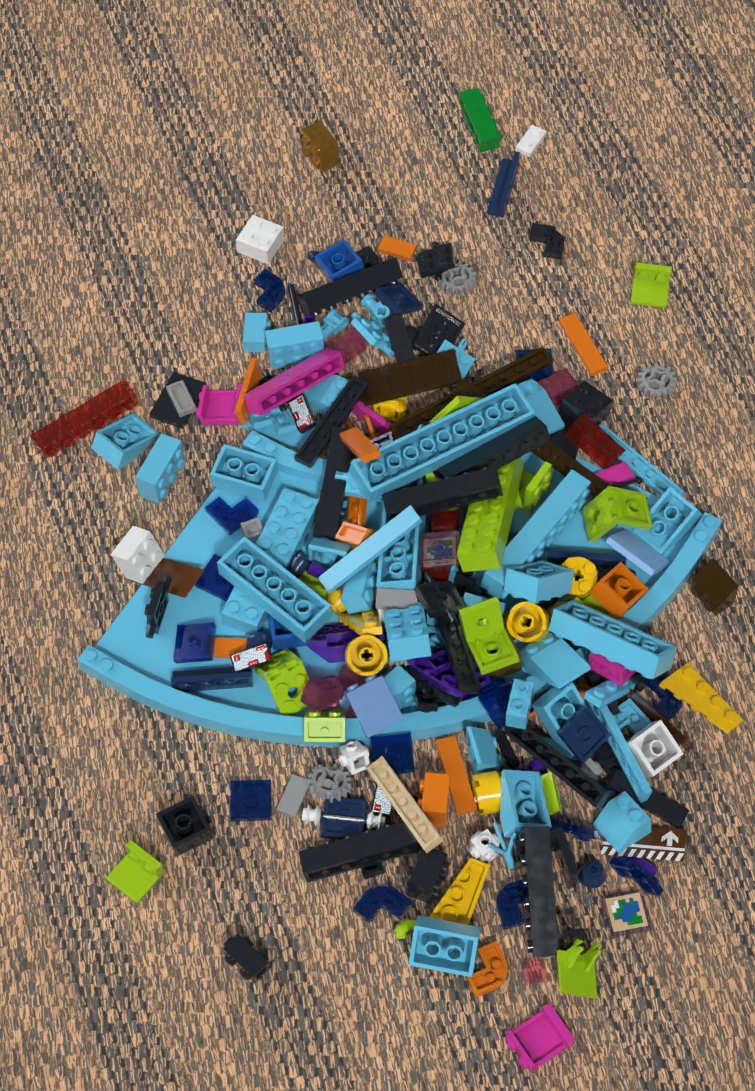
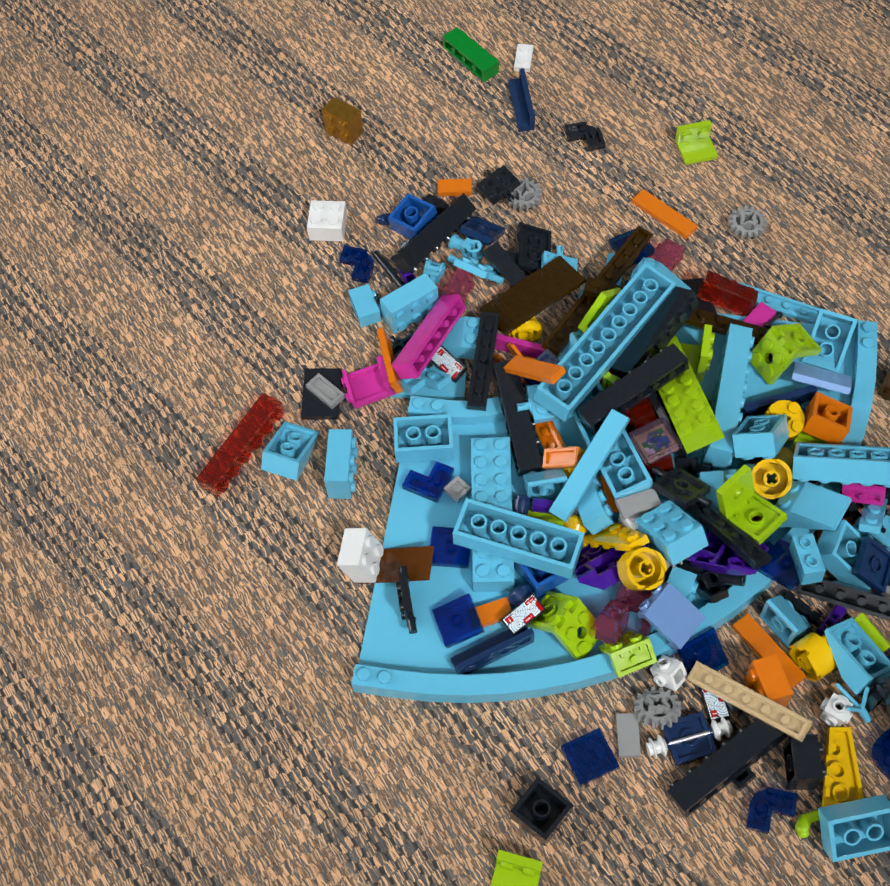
camera: 20 degrees left, 0 degrees up
black brick [558,380,614,434] -> none

